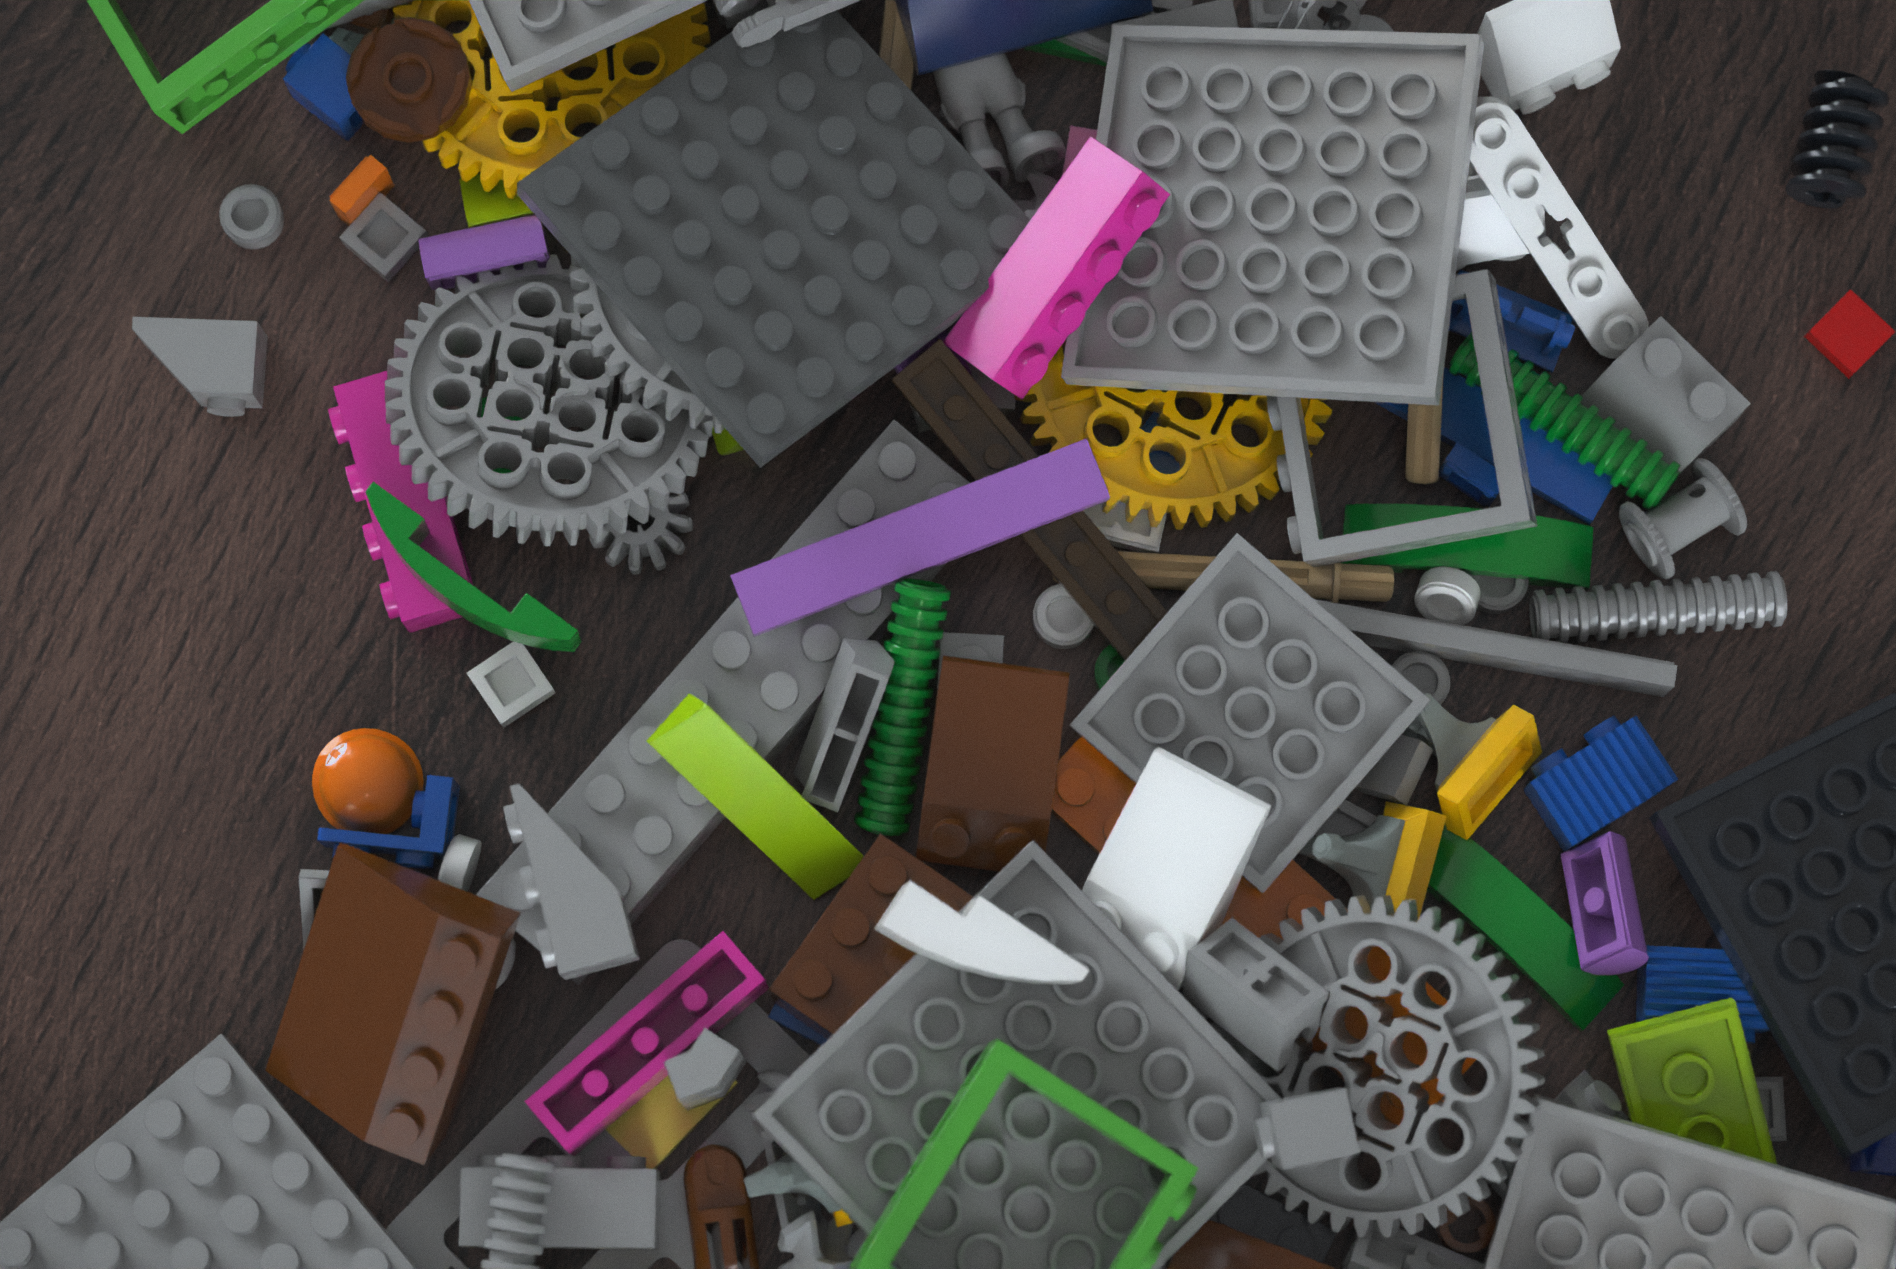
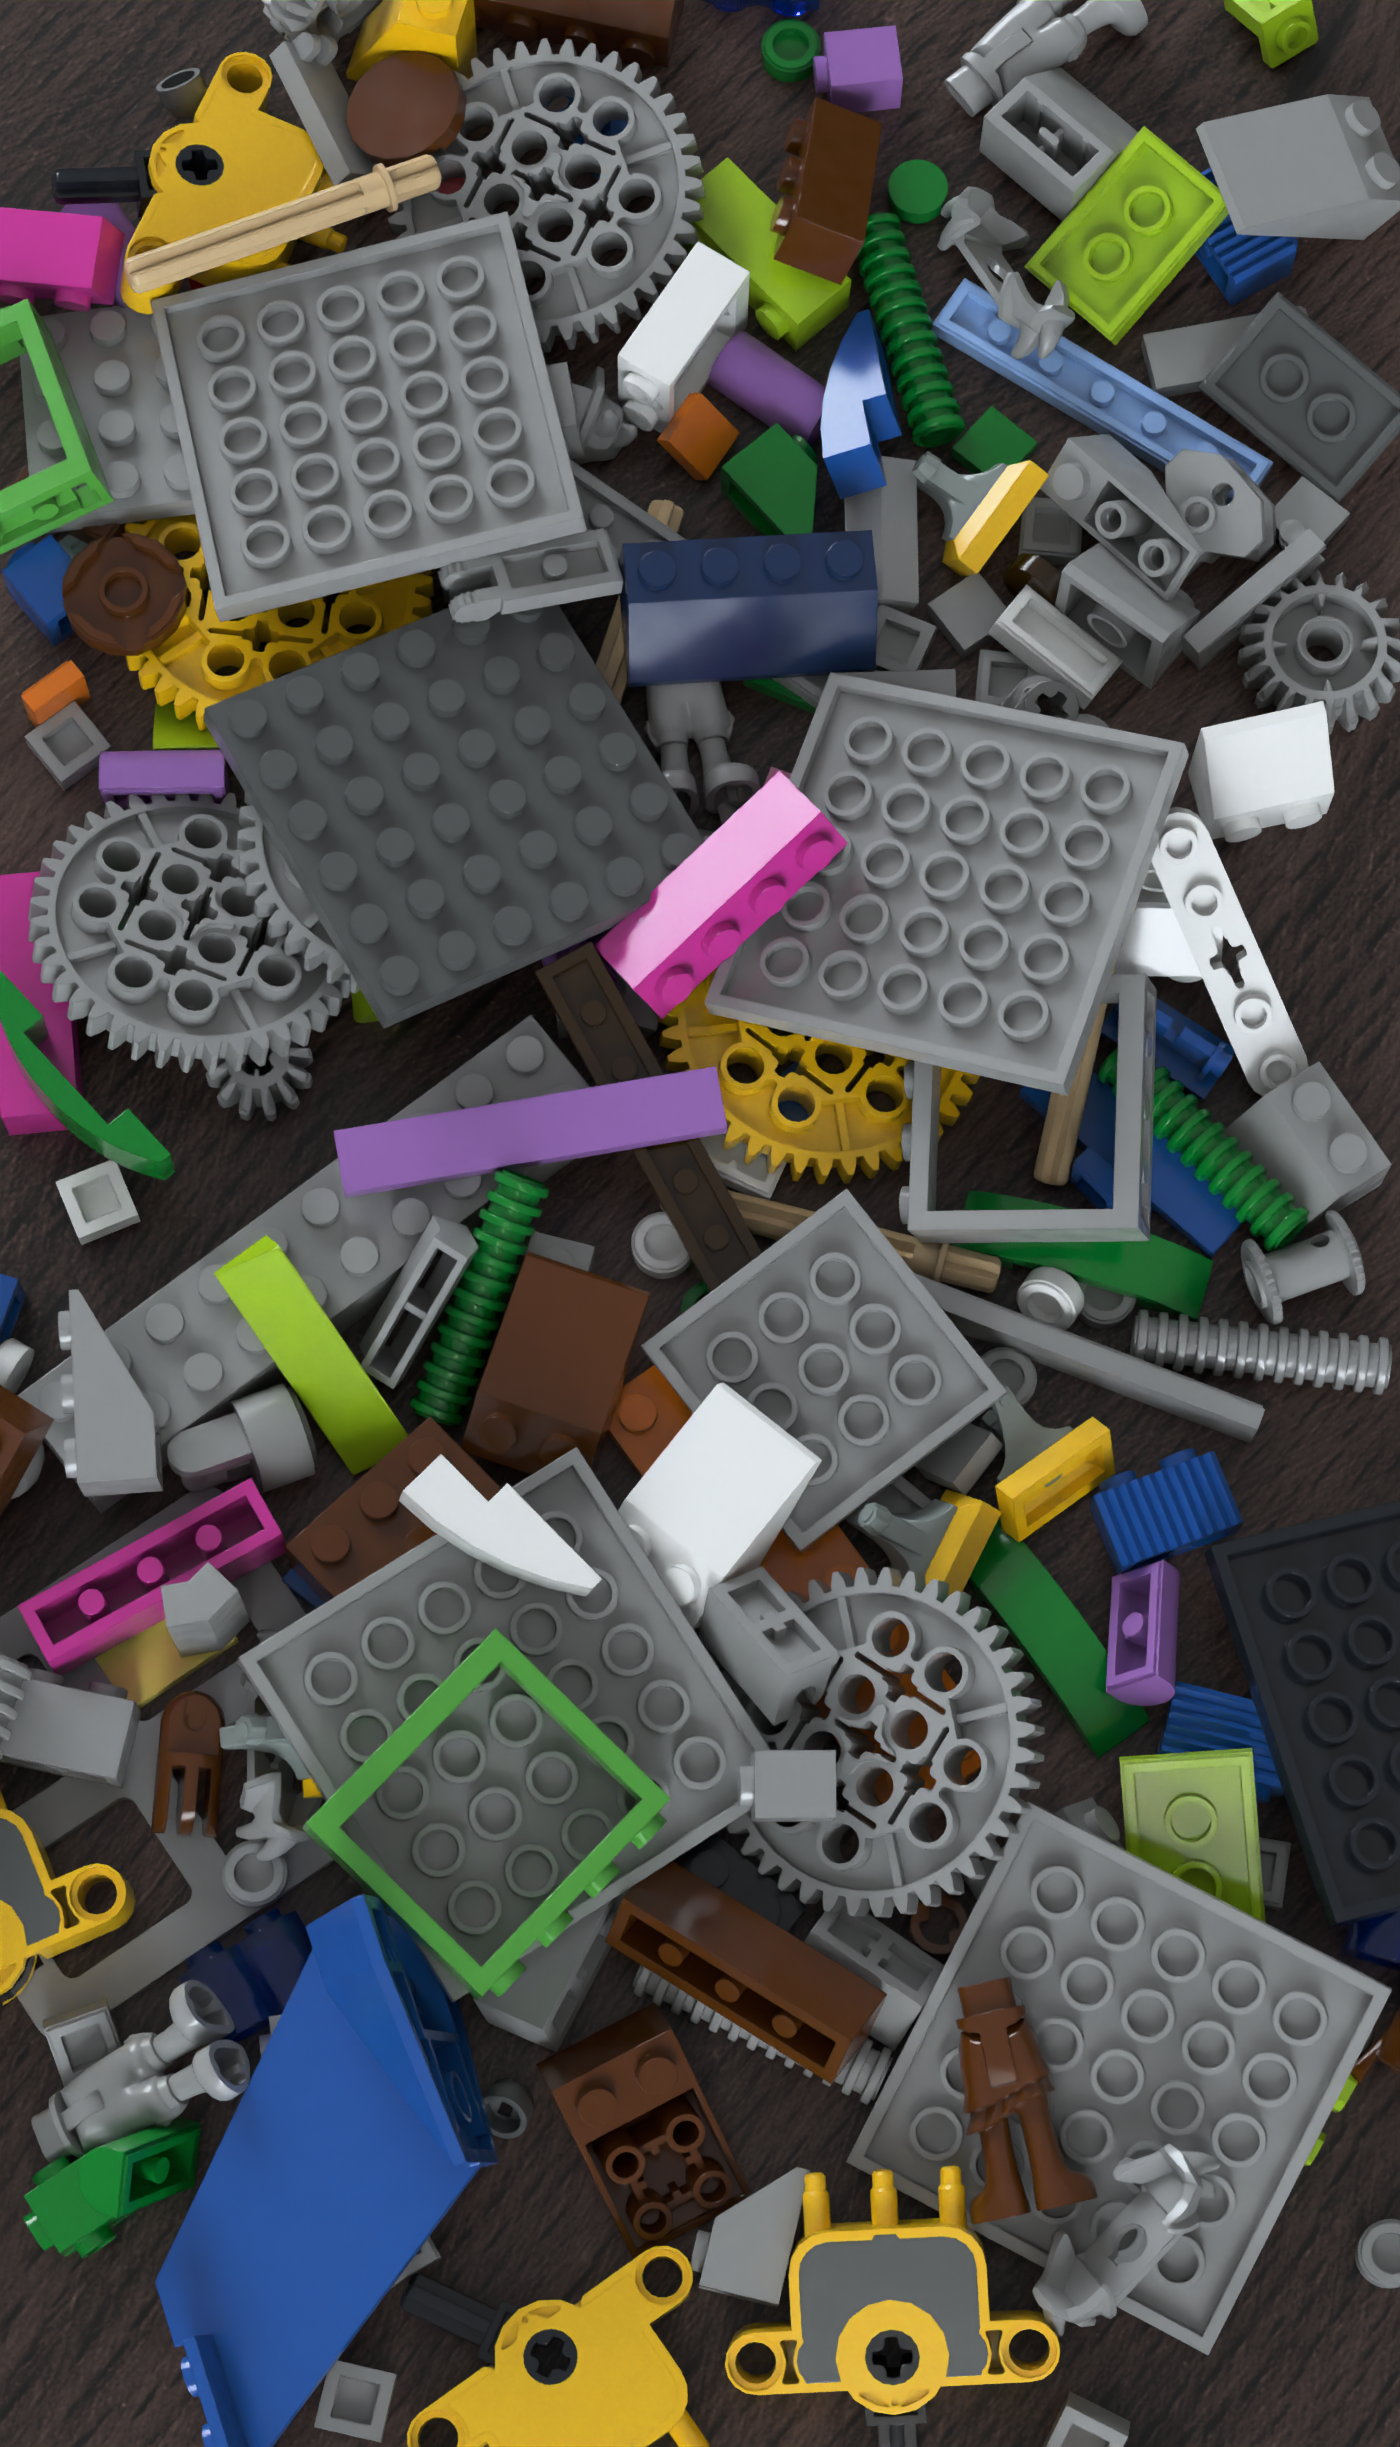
camera: 10 degrees right, 5 degrees down
none -> light grey piece [167,1383,319,1493]

